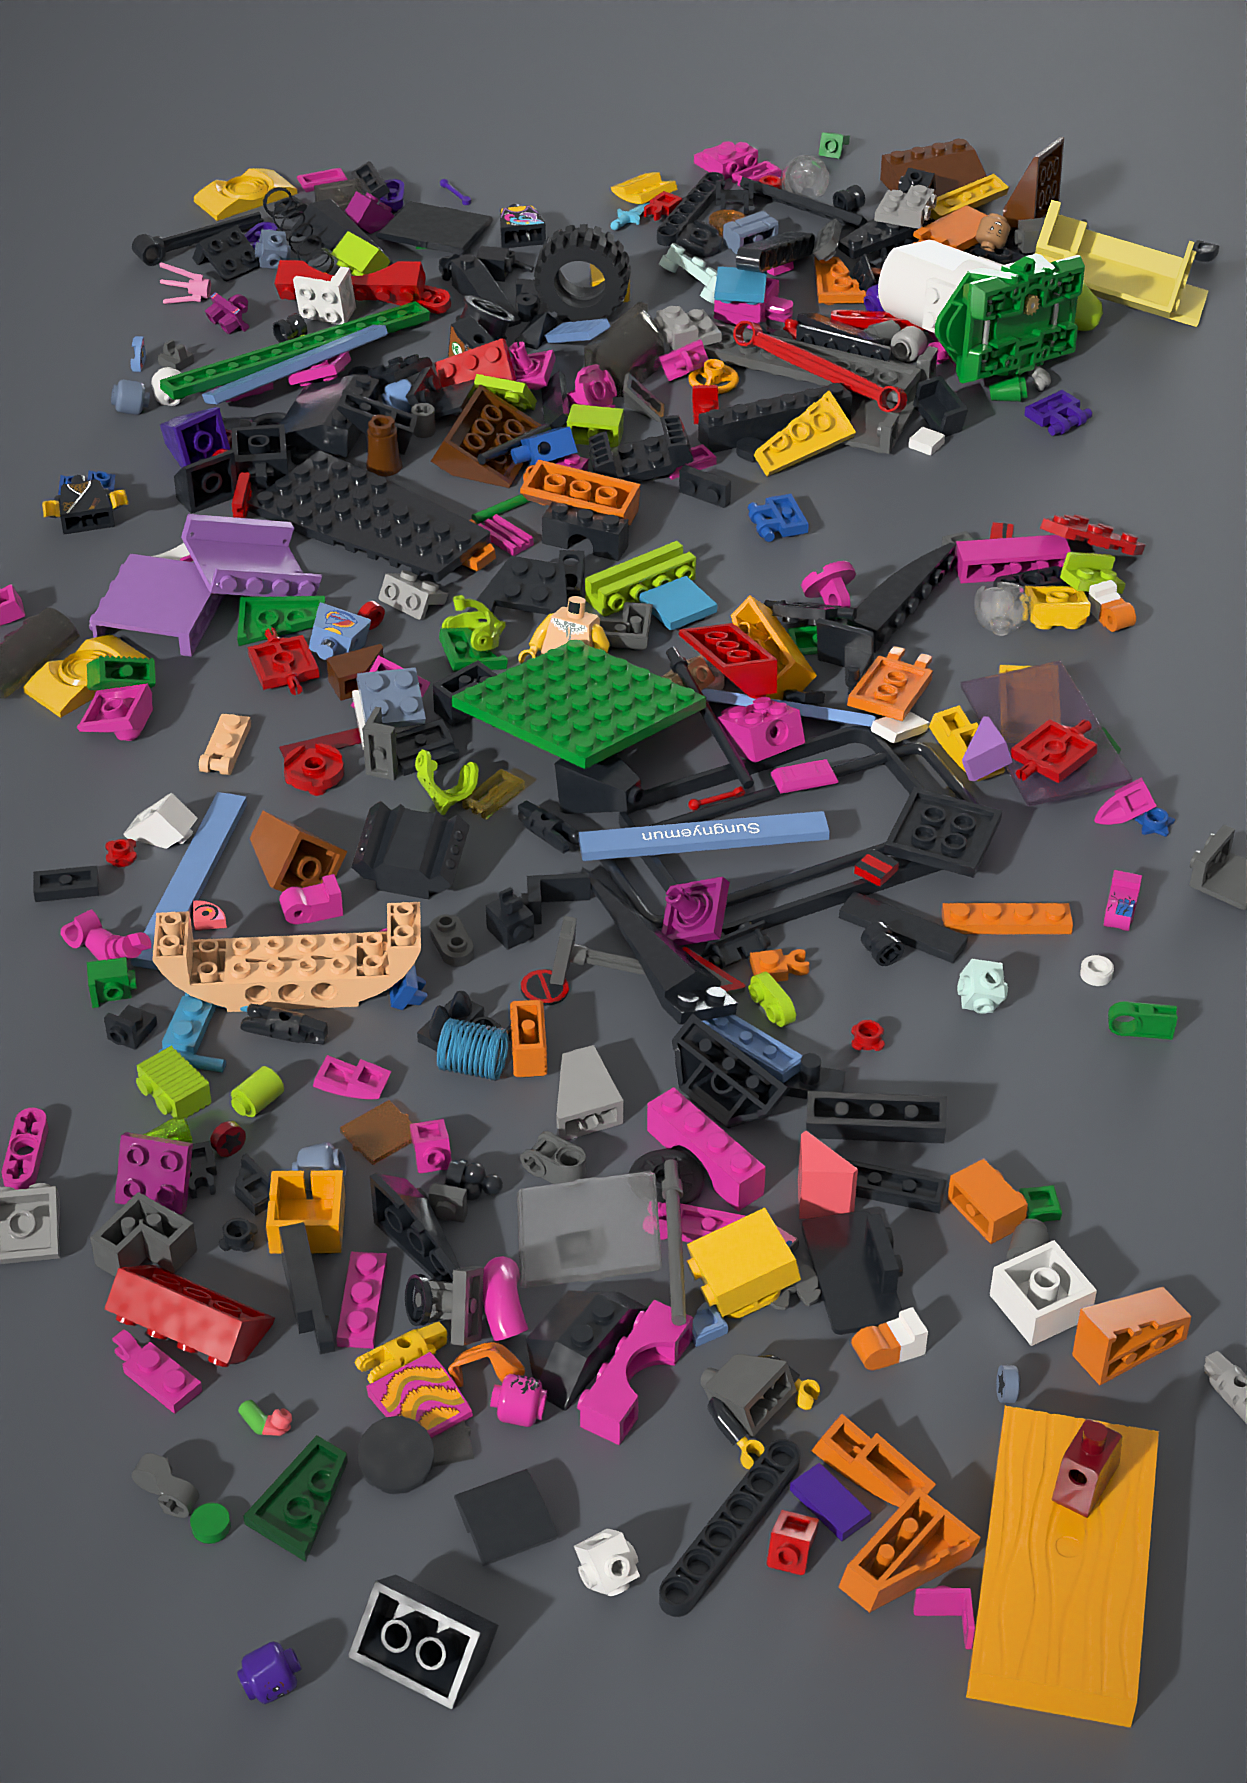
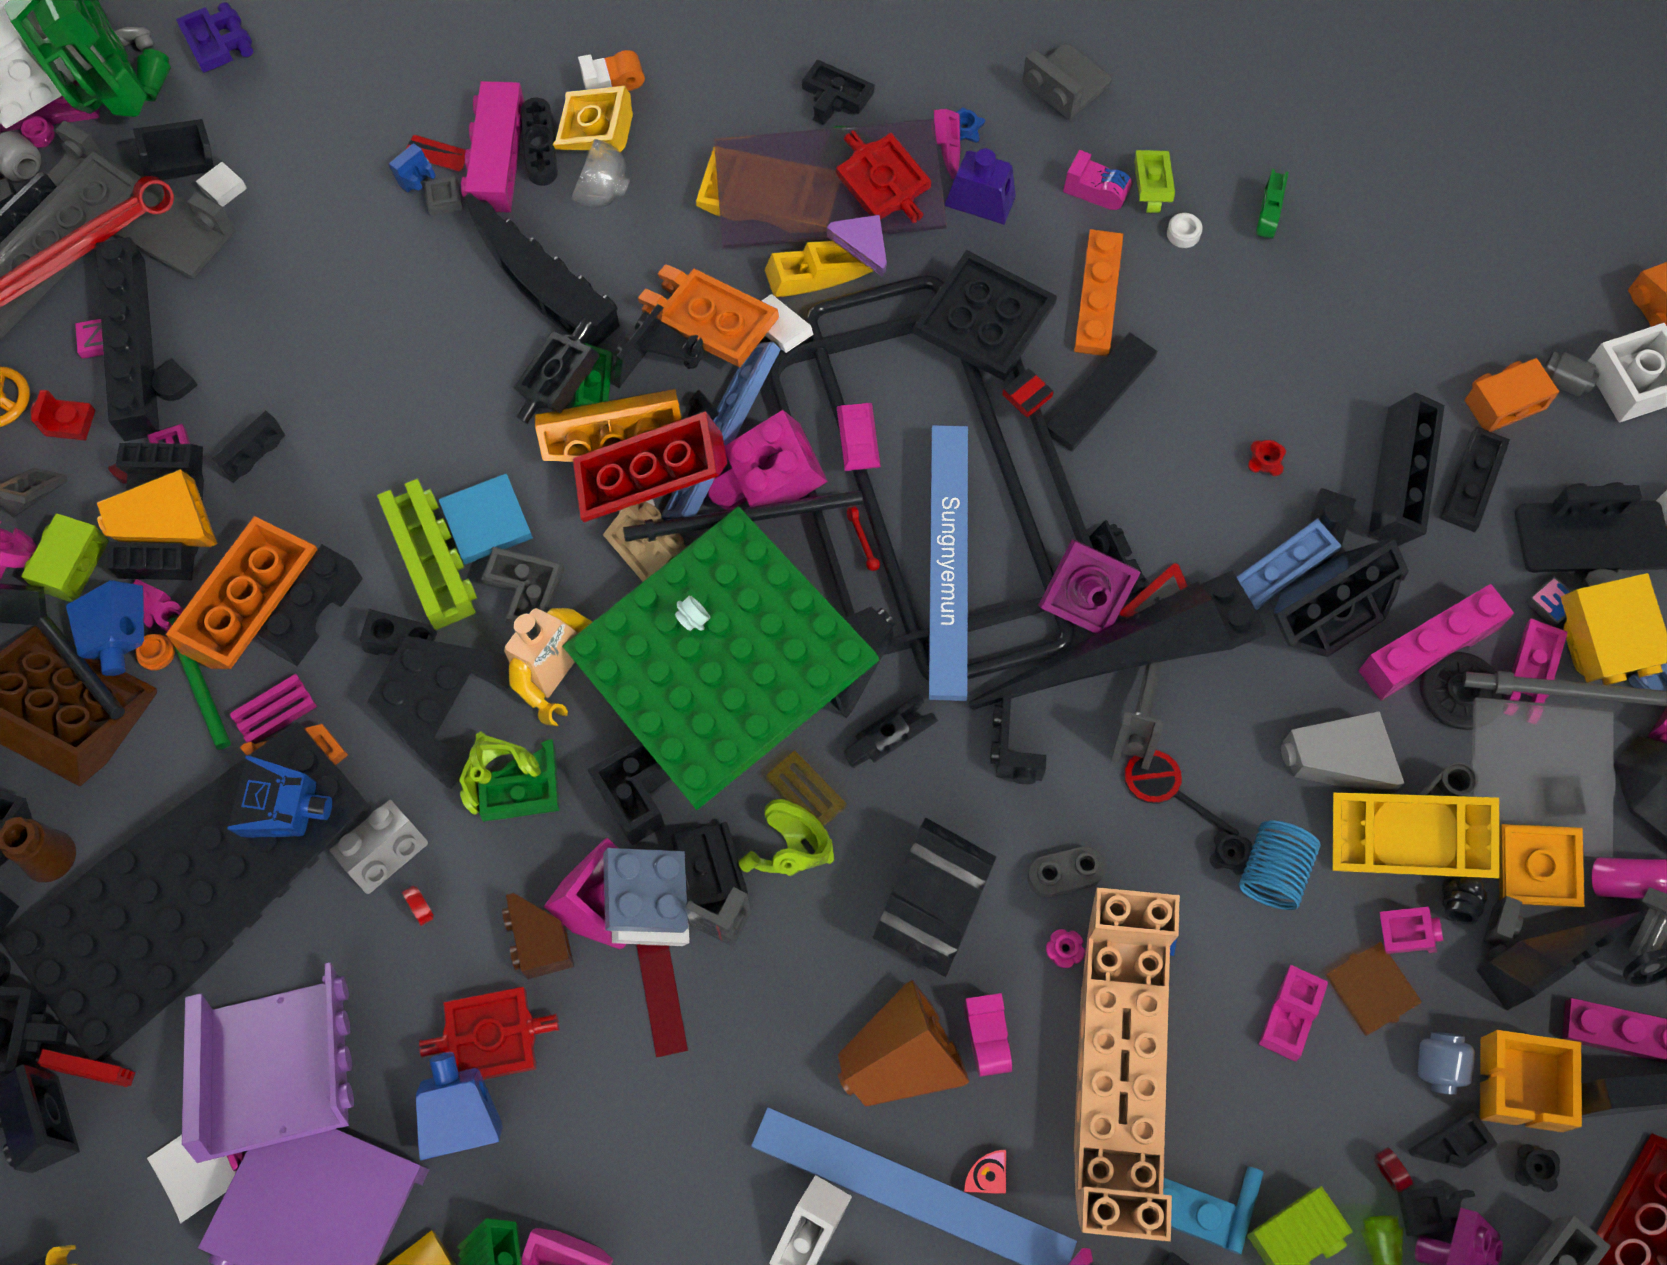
camera: 80 degrees left, 25 degrees up
light nougat plate [199,714,251,775] -> none
lime brick [231,1066,284,1117] -> none
green wing [237,596,326,646] -> none
black hinge [240,1004,328,1045] -> none
red plate [284,744,345,796] -> none
medium blue torso [309,602,371,660] -> none
black tile [417,991,484,1053] -> none
black brick [486,887,534,950] -> none
orange brick [510,1000,547,1077] -> none
blue plate [748,494,809,542] -> none
lime plate [748,971,796,1027] -> none
orange plate [749,949,809,982] -> none
yellow wing [754,390,856,477] -> none
coral slope [798,1131,858,1219] -> none
dark pink tile [801,561,856,608] -> none
black wheel [861,922,904,966] -> none
light aqua brick [957,959,1008,1014] -> none
green tile [1019,1185,1062,1222] -> none
red plate [1040,514,1145,556] -> none
lime bracket [1060,552,1126,594] -> none
none -> light orange slope [97,469,218,547]
none -> torso [227,756,332,838]
none -> blue tile [389,143,436,192]
none -> torso [416,1052,503,1161]
none -> light aqua plate [675,595,710,631]
none -> black hinge [802,60,875,125]
none -> dark purple torso [945,148,1016,225]
none -> lime plate [1134,150,1175,213]
none -> yellow slope [1333,792,1499,878]
none -> light orange tile [1499,824,1584,907]

